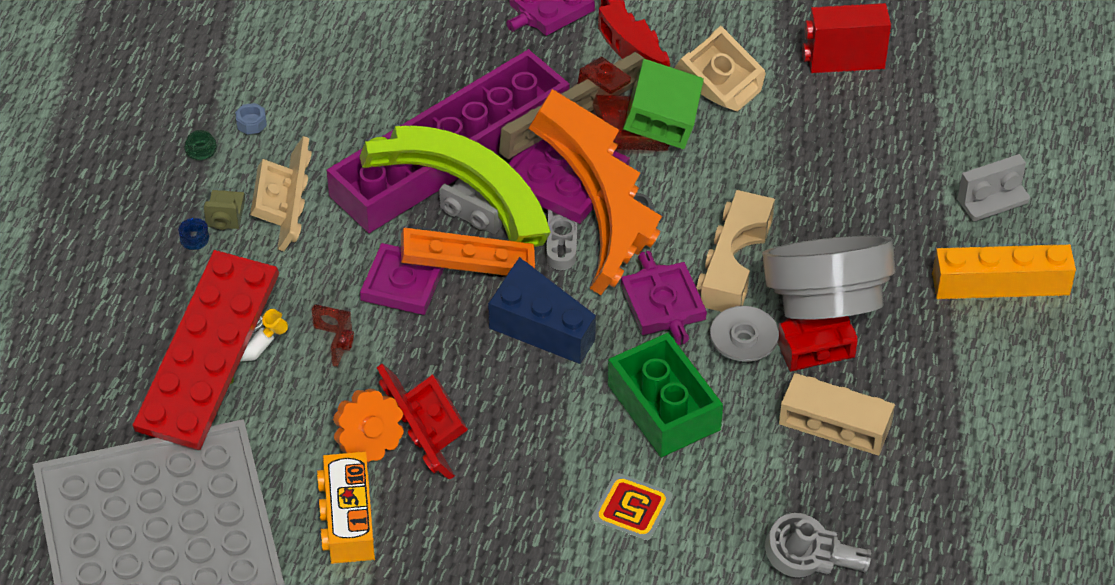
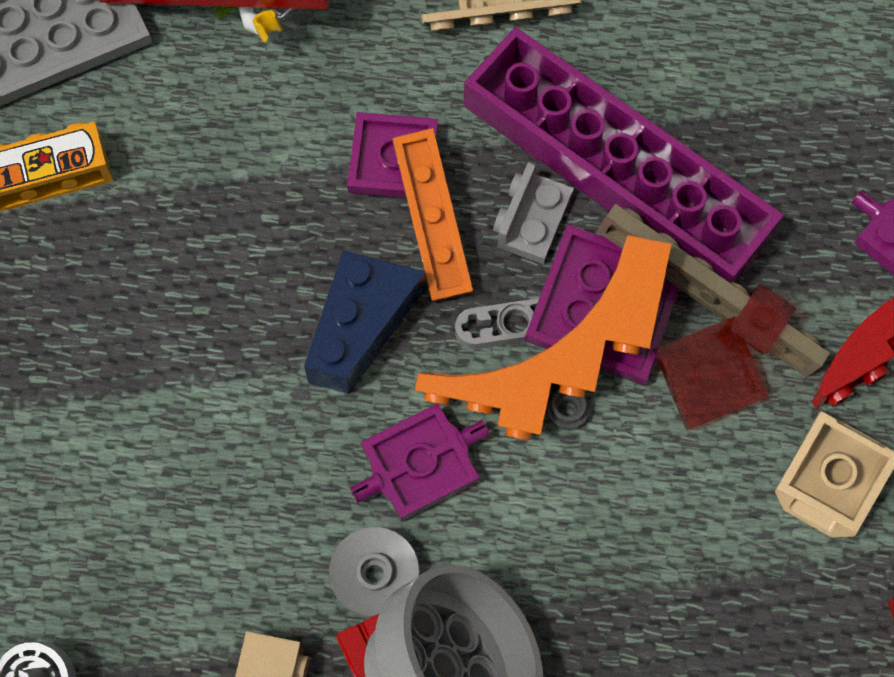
camera: 80 degrees right, 20 degrees up
clear red bracket [312,304,354,367] -> none
orange plant [333,389,404,462] -> none
lime arch [360,126,551,247] -> none
red bracket [376,363,468,479] -> none
sticker [592,473,673,540] -> none
green brick [608,332,723,458] -> none
bright green brick [623,59,704,149] -> none
tan arch [697,190,775,312] -> none

